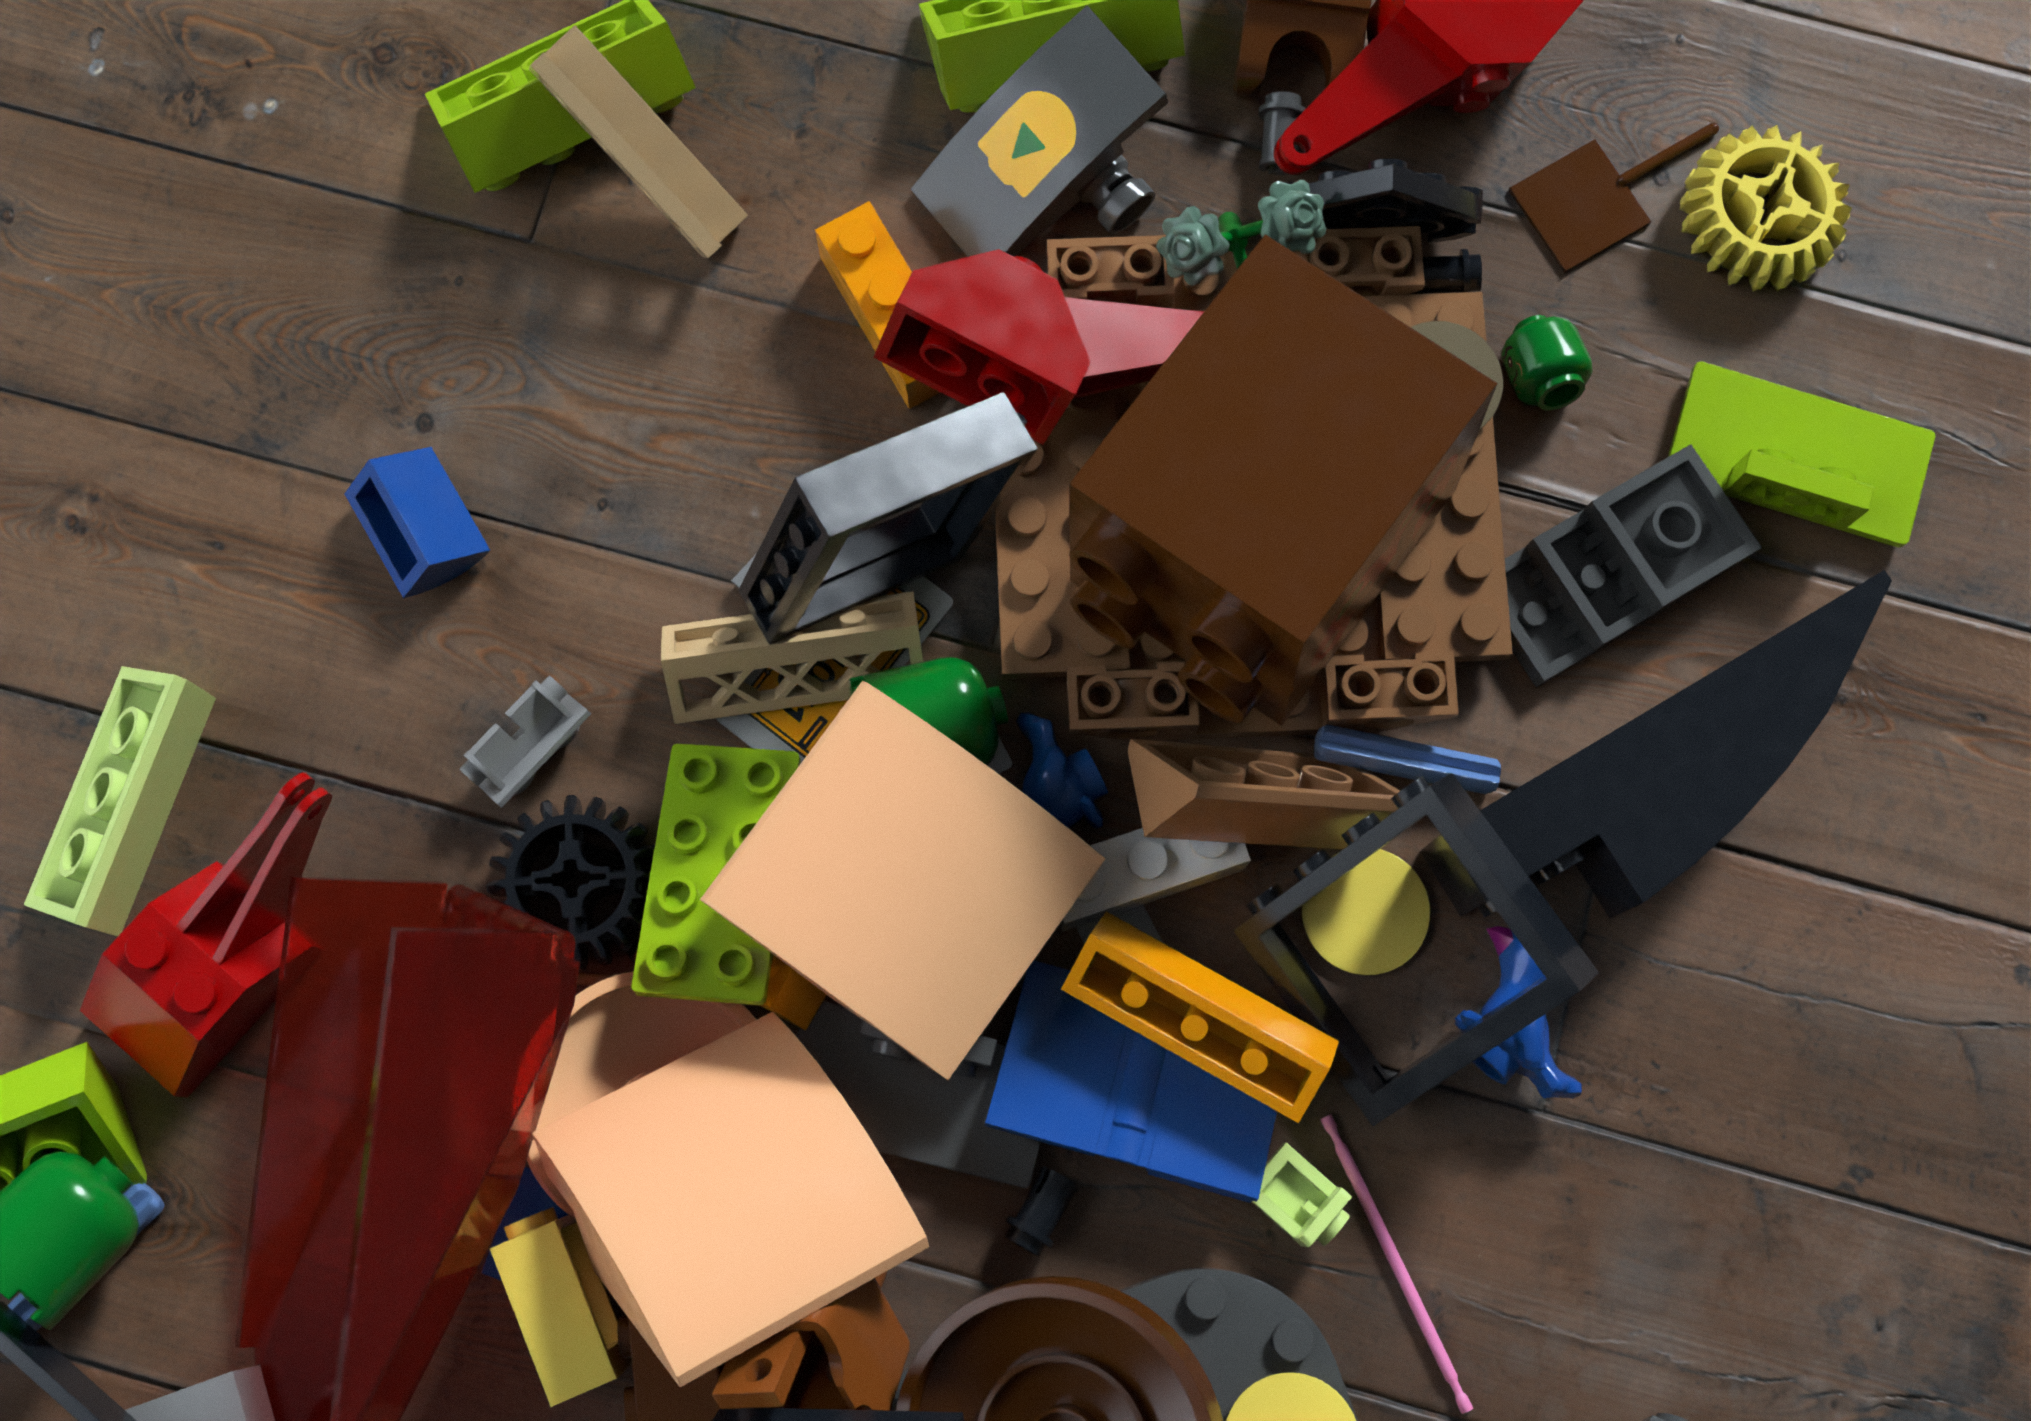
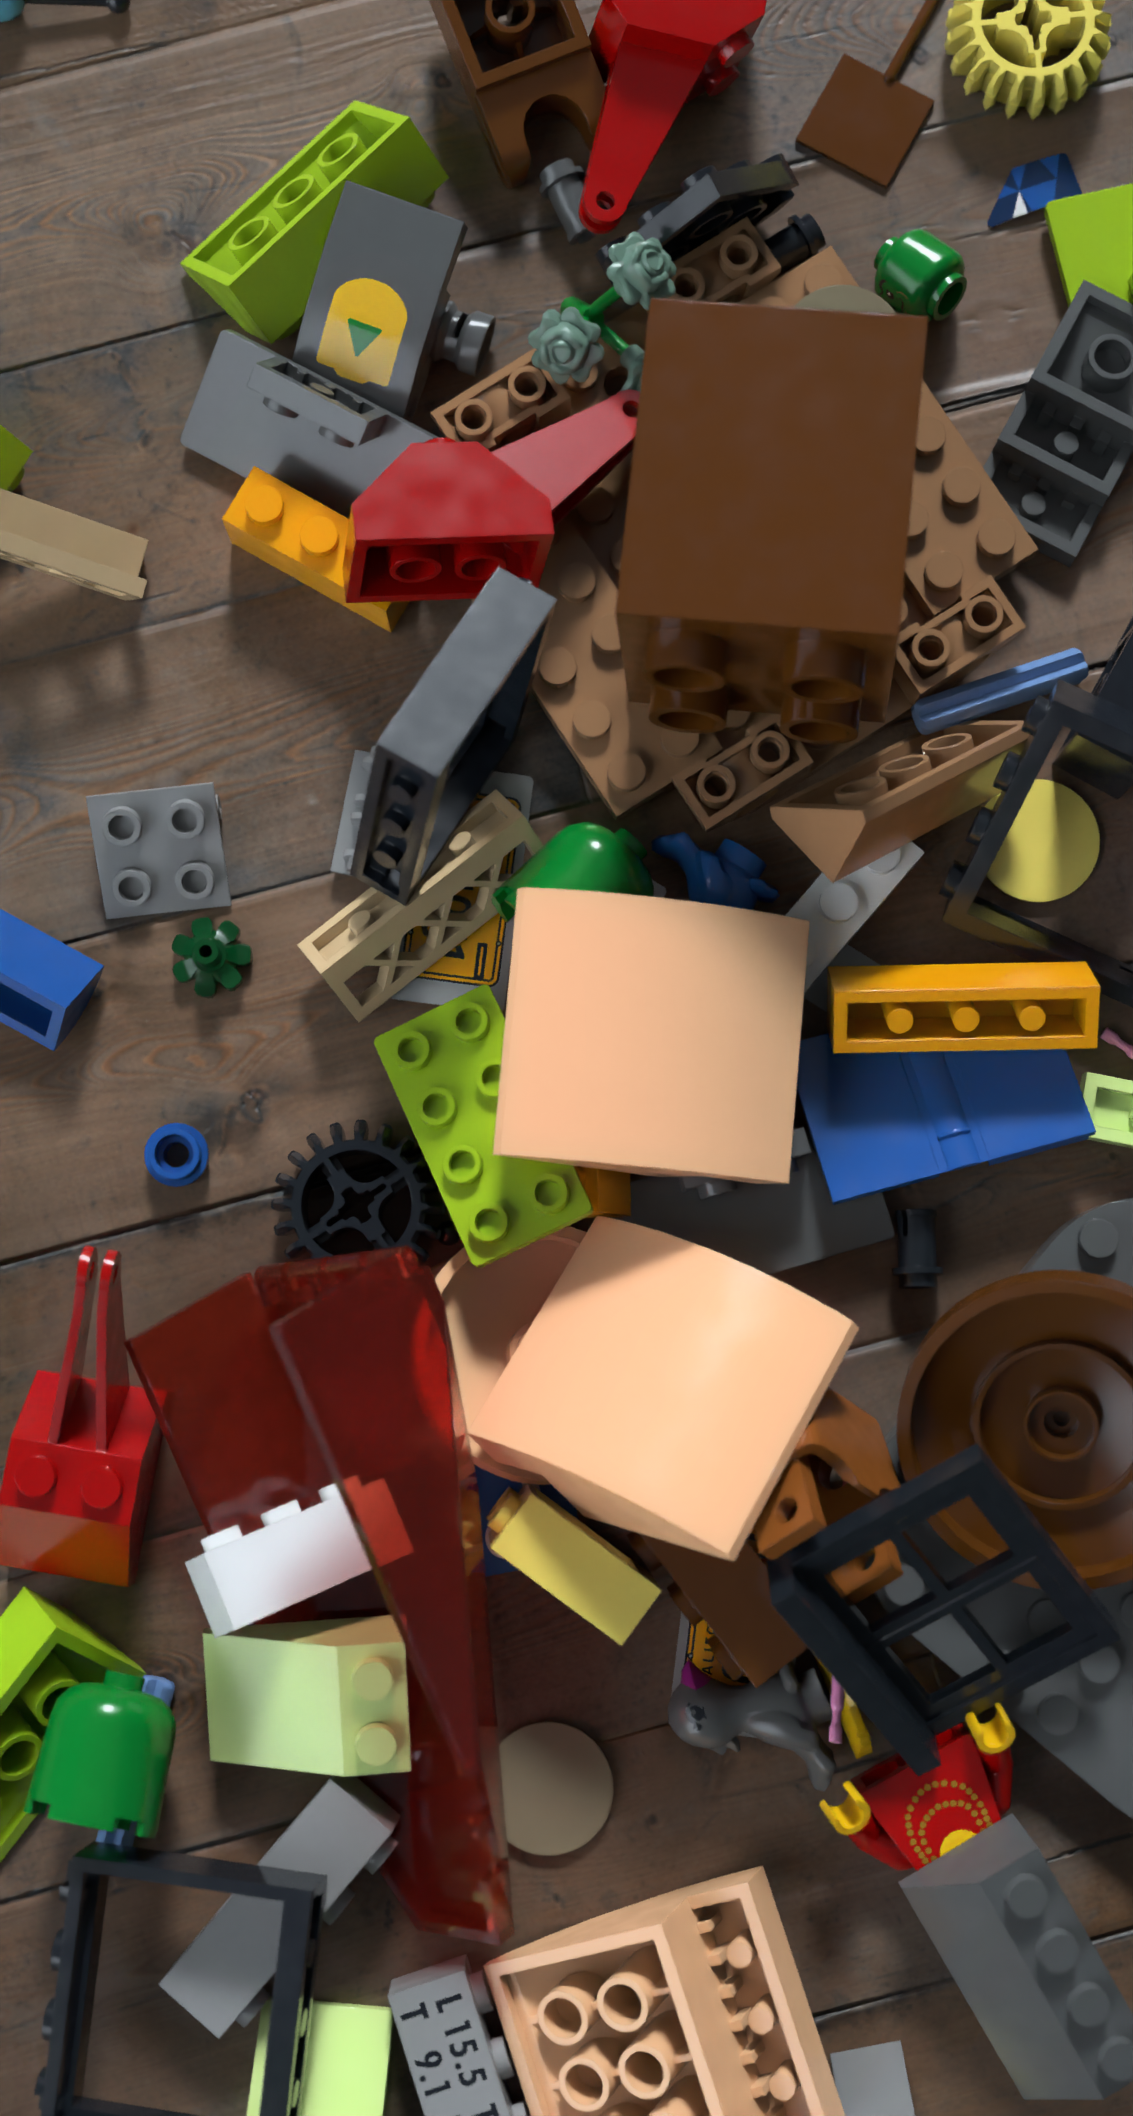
camera: 30 degrees left, 5 degrees up
light grey hinge [459,675,591,808] -> none
none -> light grey hinge [86,782,232,919]
none -> blue plate [144,1123,209,1187]
none -> dark green plant [172,917,253,998]
none -> dark grey bracket [180,329,439,519]
none -> white brick [185,1475,411,1638]
none -> yellowish green slope [203,1614,411,1777]
none -> dark blue sticker [987,153,1082,227]

